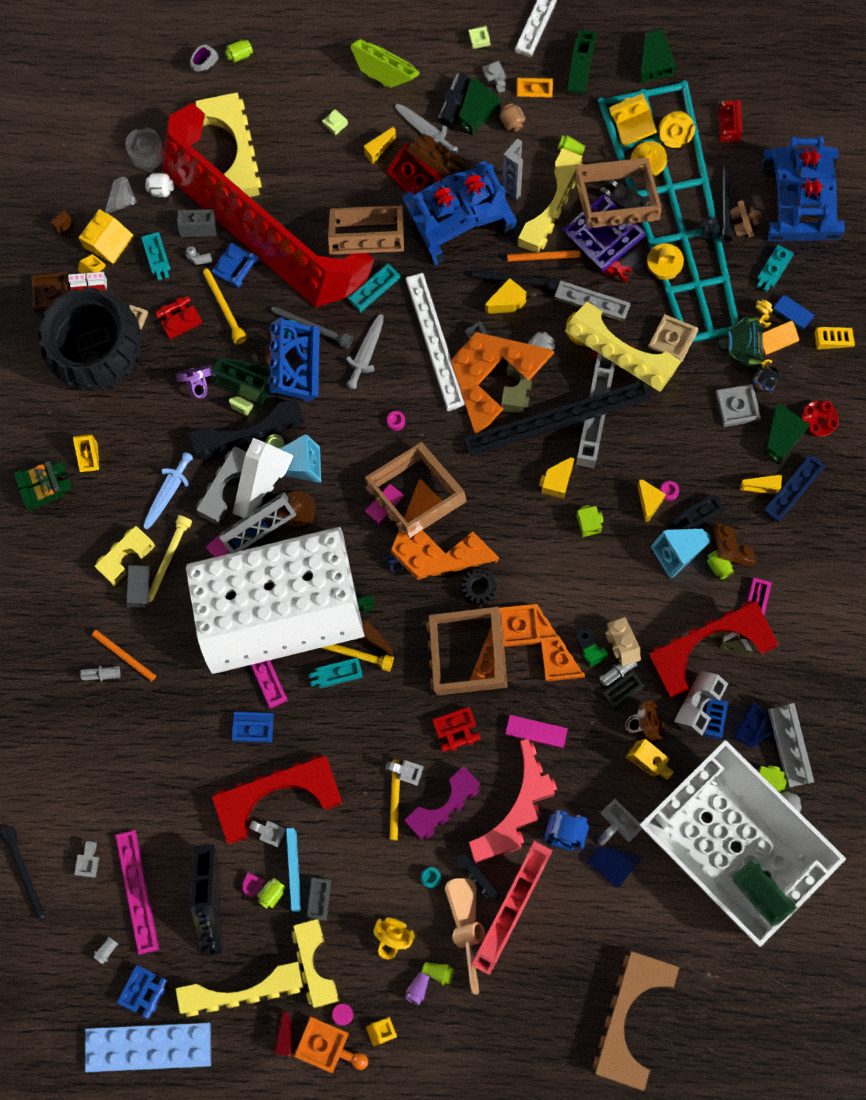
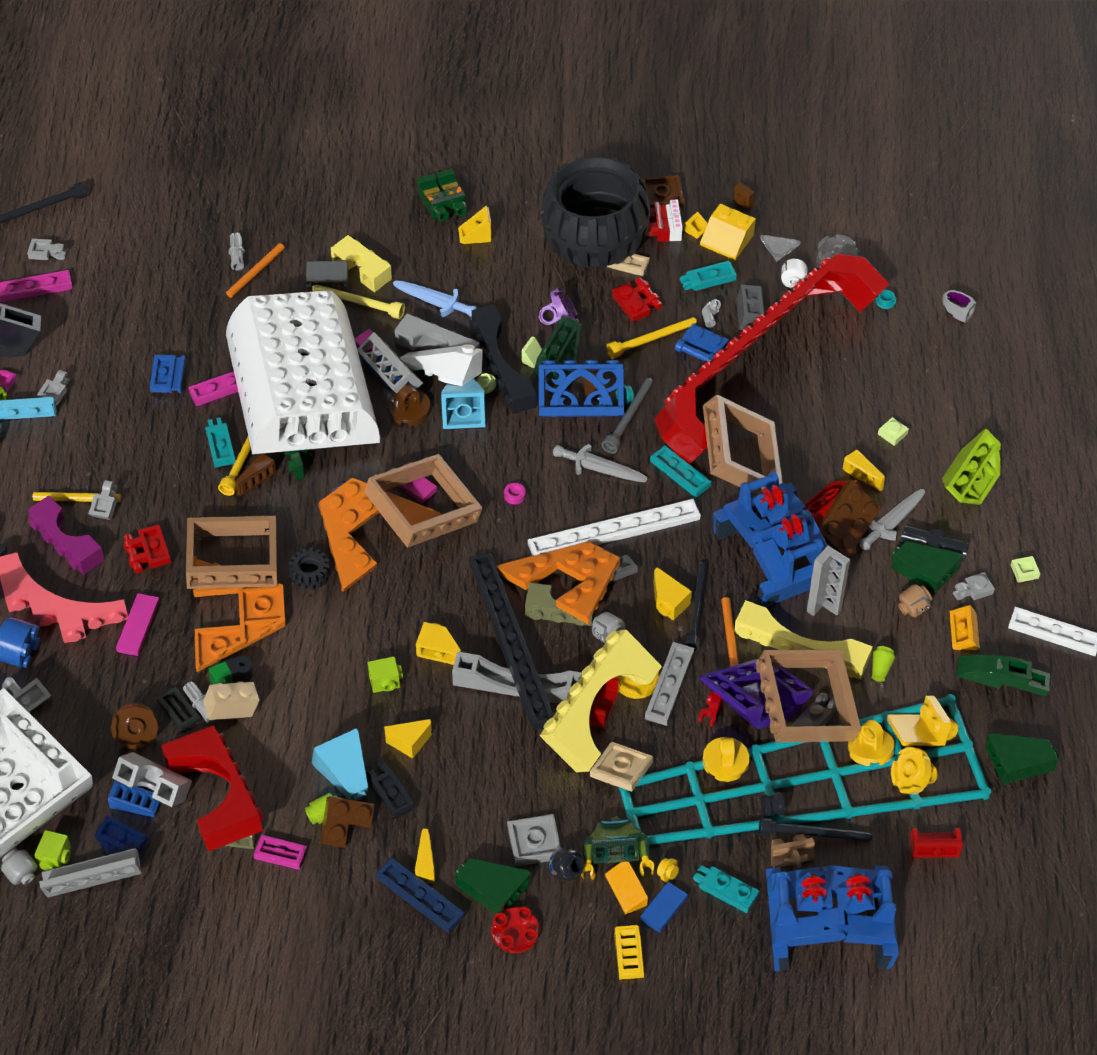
camera: 85 degrees right, 20 degrees down
light yellow arch [196,92,262,197] -> none
red arch [212,755,343,845] -> none
lime brick [225,40,253,63] -> none
yellow torso [625,739,674,780] -> none
dark pink tile [660,481,679,501] -> none

